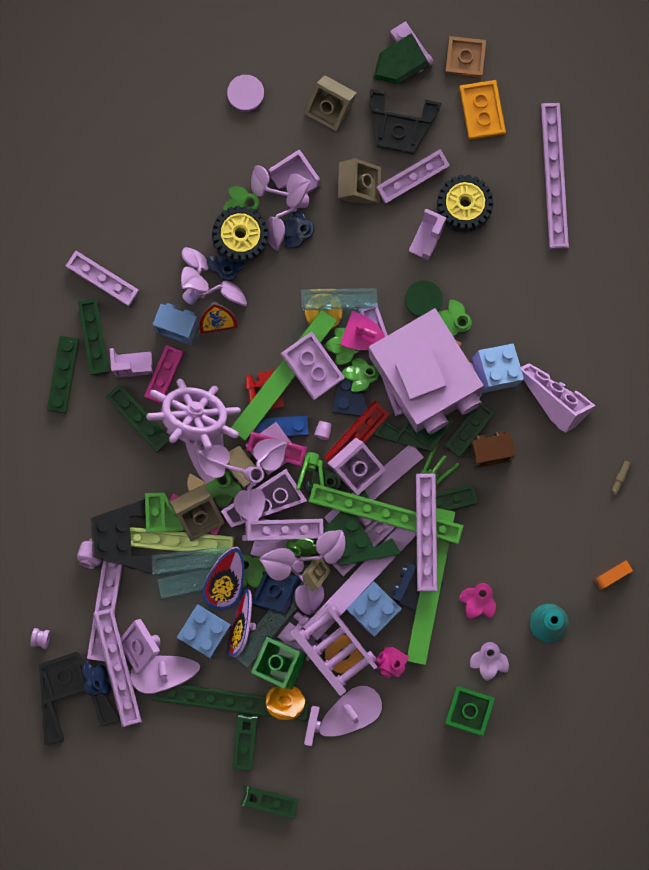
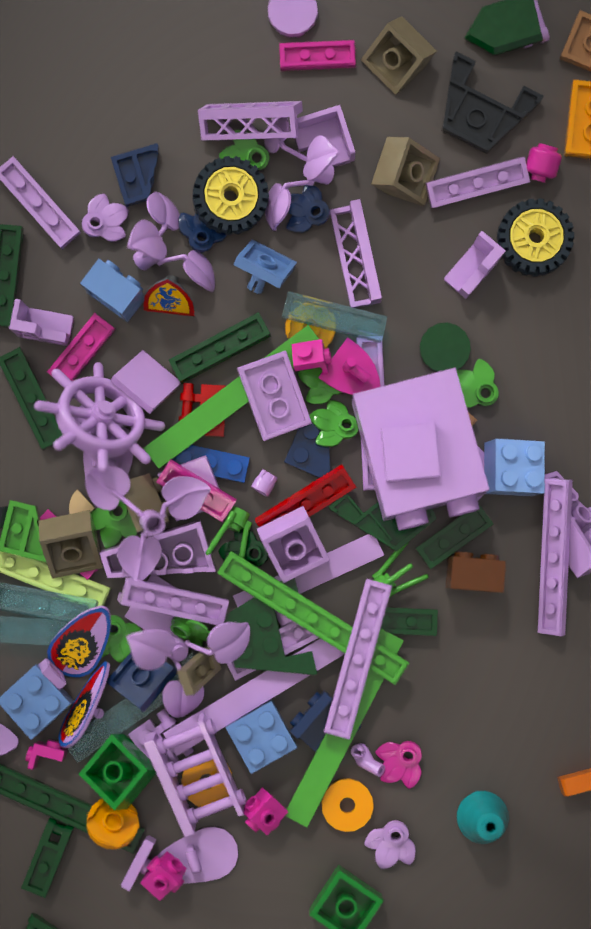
camera: 15 degrees right, 5 degrees up
none -> dark pink bracket [25,739,69,770]
none -> lavender tile [39,658,66,690]
none -> lavender plate [82,194,129,242]
none -> dark blue wing [111,143,159,207]
none -> lavender tile [111,350,181,414]
none -> dark pink brick [140,851,187,901]
none -> dark green plate [169,312,271,384]
none -> lavender fence [198,101,303,140]
none -> medium blue tile [234,239,297,294]
none -> dark pink tile [279,40,356,71]
none -> dark pink bracket [292,339,332,374]
none -> light orange tile [321,778,373,832]
none -> lavender fence [330,199,382,309]
none -> lavender arm [351,743,385,777]
none -> dark pink head [526,143,562,183]
none -> lavender tile [538,478,573,636]

